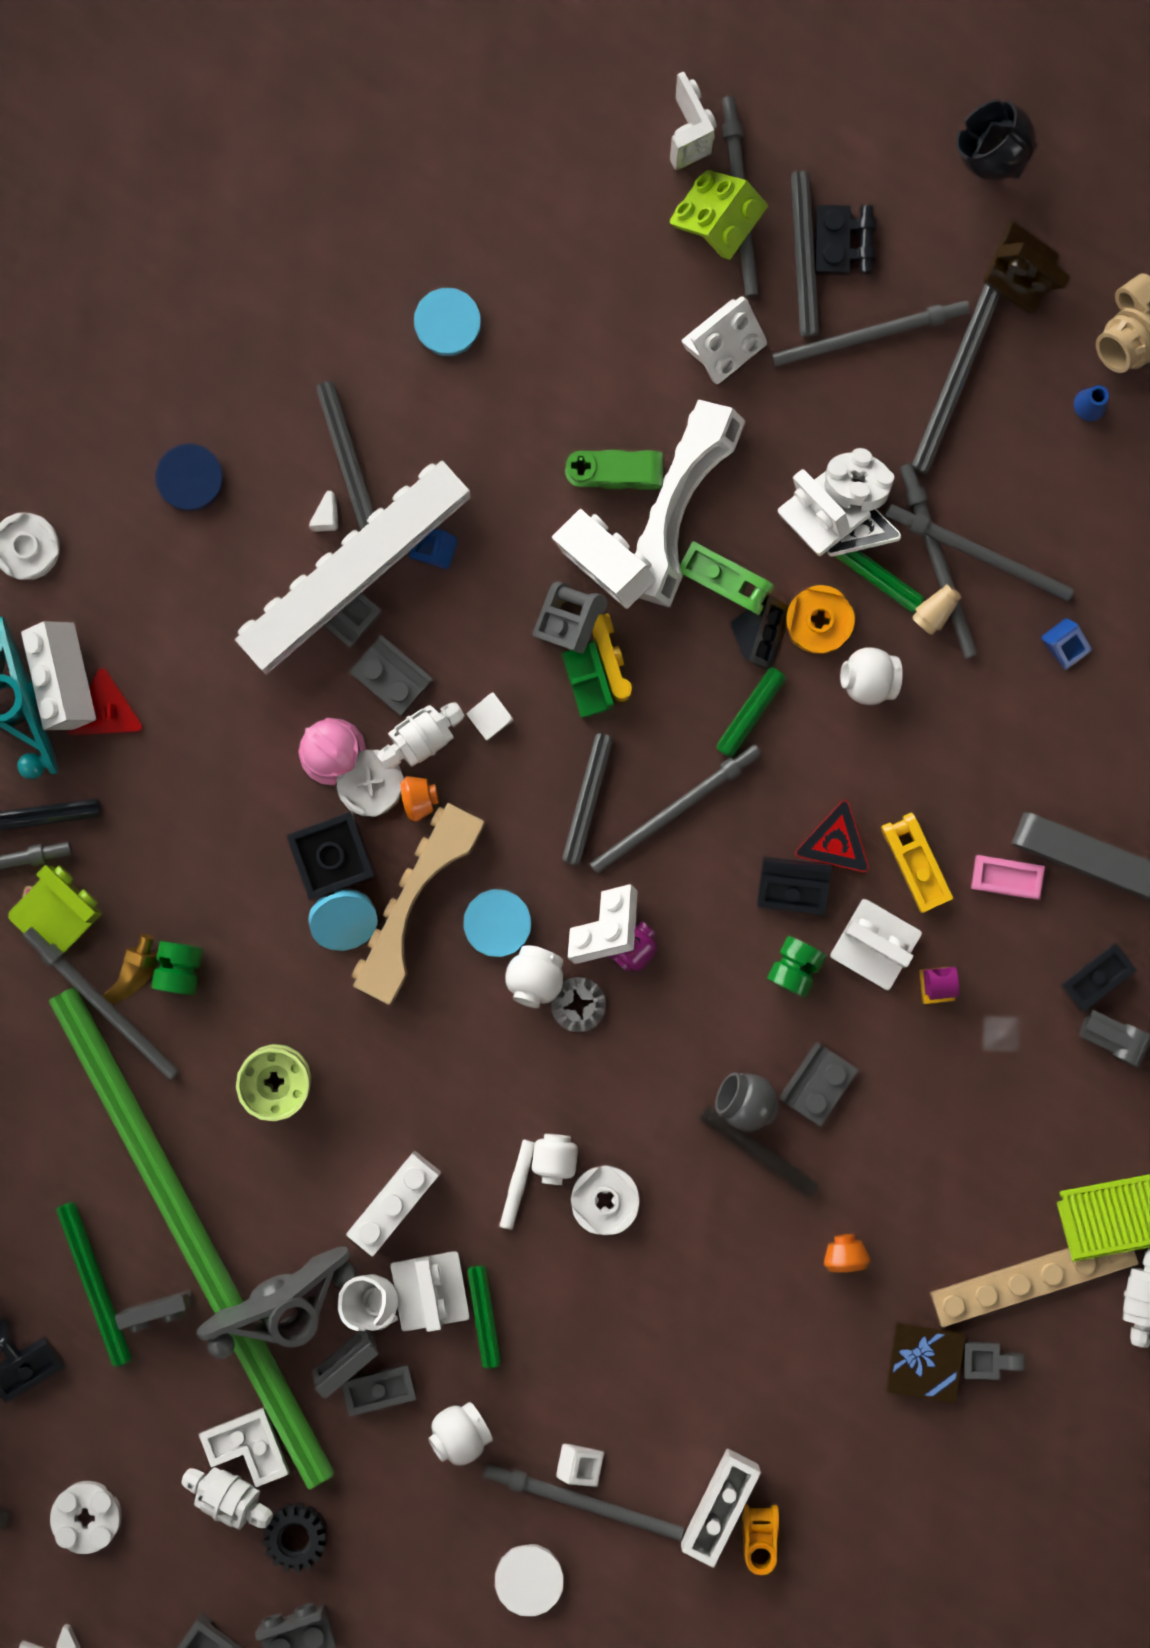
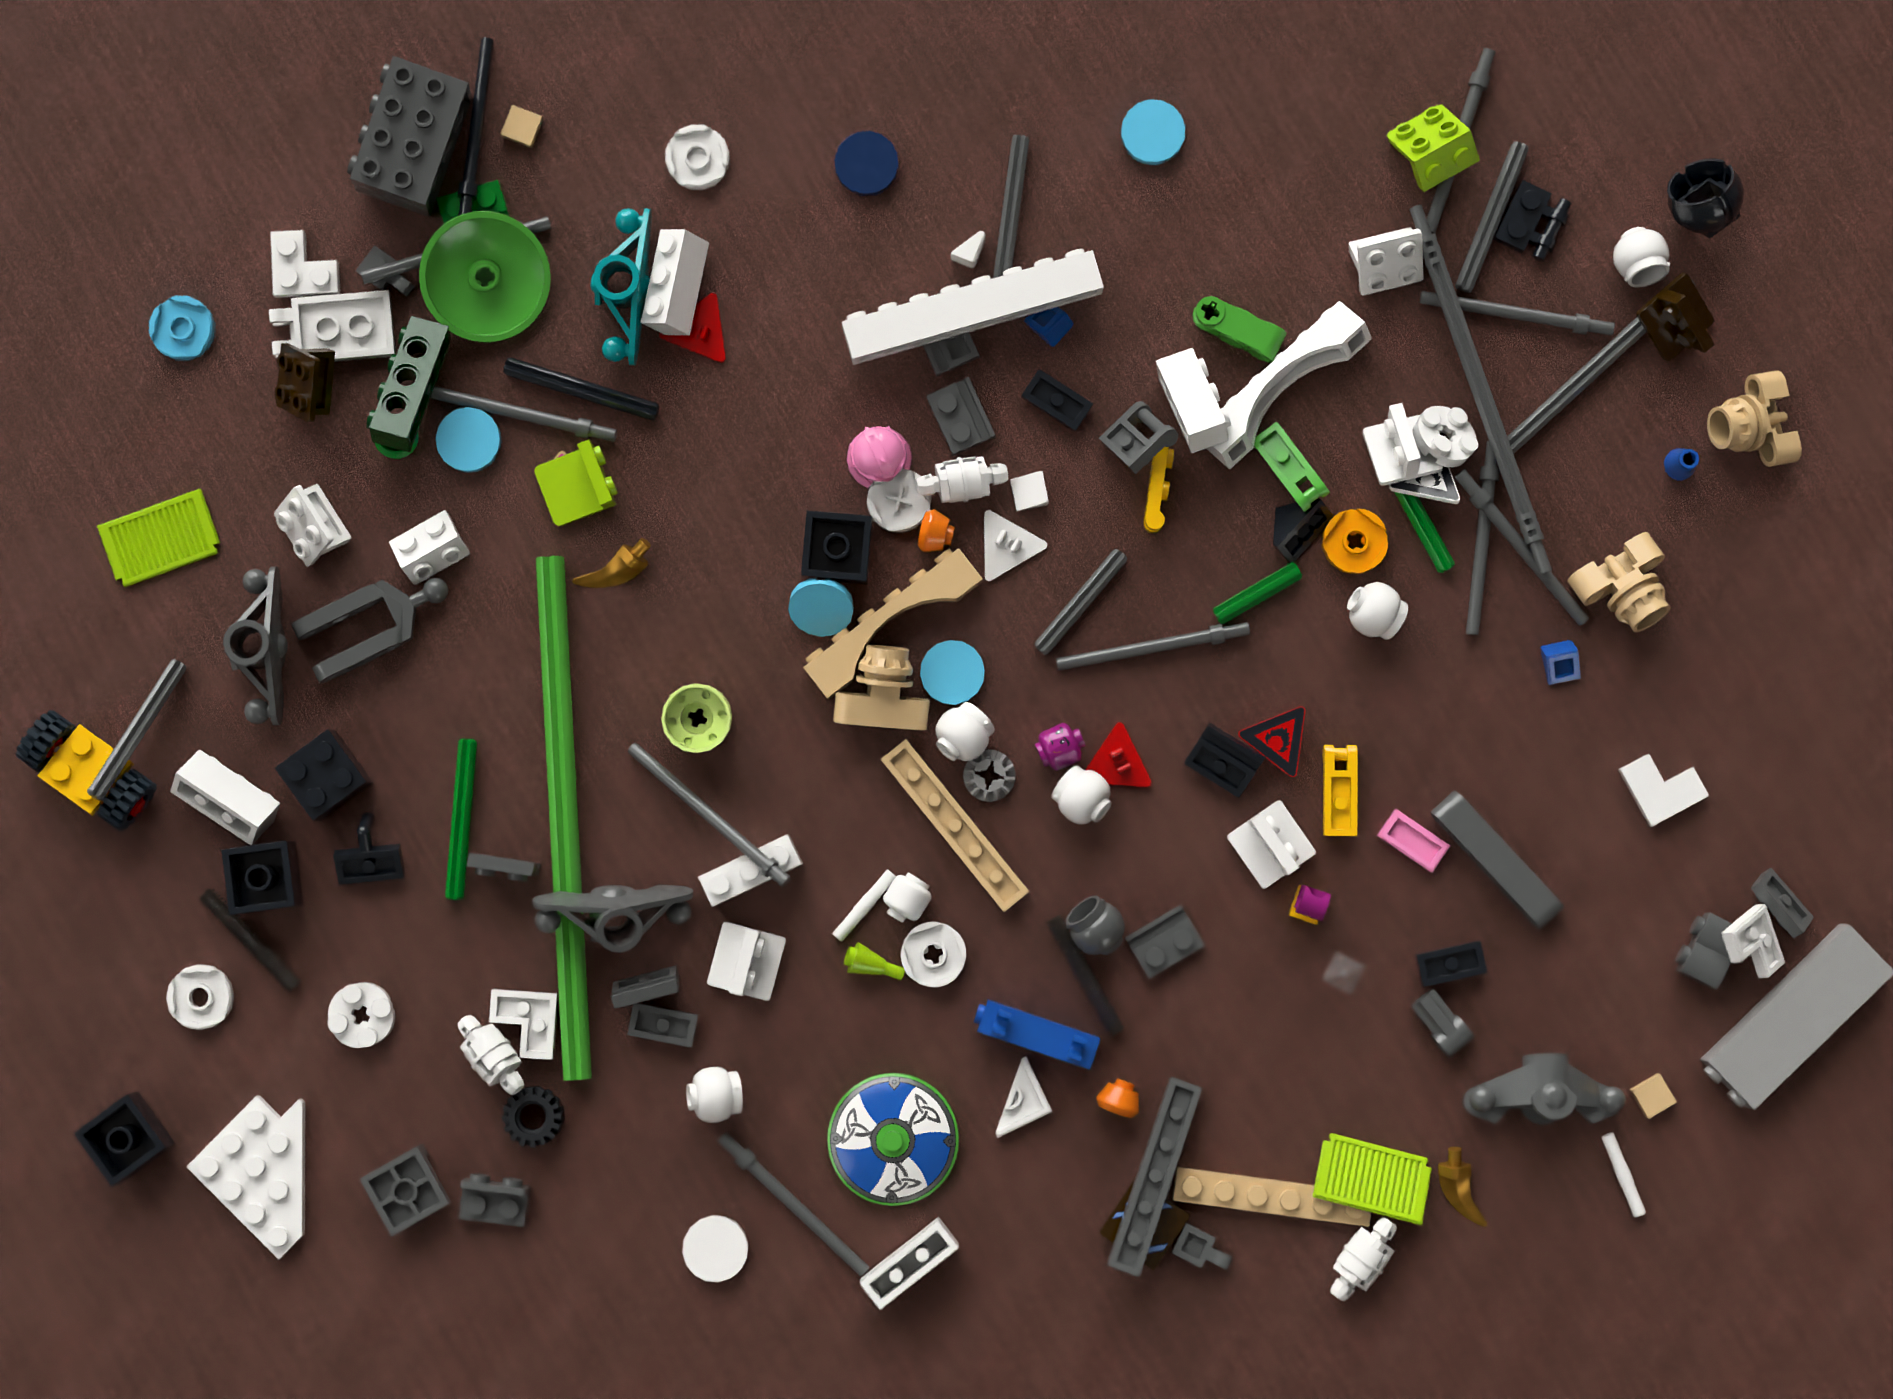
camera: 25 degrees right, 0 degrees up
dark grey bar [22,927,179,1080] -> none
green wheel [151,941,203,995] -> none
white helmet [338,1274,398,1331] -> none
green axle [467,1265,501,1369] -> none
white slope [556,1444,604,1487] -> none
green panel [561,640,614,719] -> none
white plate [568,884,638,964] -> none
white bracket [670,71,717,171] -> none
light orange piece [742,1504,779,1575] -> none
green wheel [766,936,827,998] -> none
tan cone [912,584,962,635] -> none
none -> dark grey bar [628,743,791,887]
none -> dish [827,1073,959,1206]
none -> tan beam [833,645,930,730]
none -> lime cone [844,942,905,980]
none -> tan plate [881,739,1029,912]
none -> blue brick [973,999,1101,1070]
none -> white piece [984,510,1047,581]
none -> white tile [995,1056,1052,1138]
none -> black plate [1021,369,1093,432]
none -> white piece [1051,765,1112,825]
none -> red piece [1084,722,1152,787]
none -> dark grey plate [1106,1077,1202,1277]
none -> dark grey axle [1409,205,1552,575]
none -> tan beam [1568,532,1670,632]
none -> white piece [1613,227,1670,287]

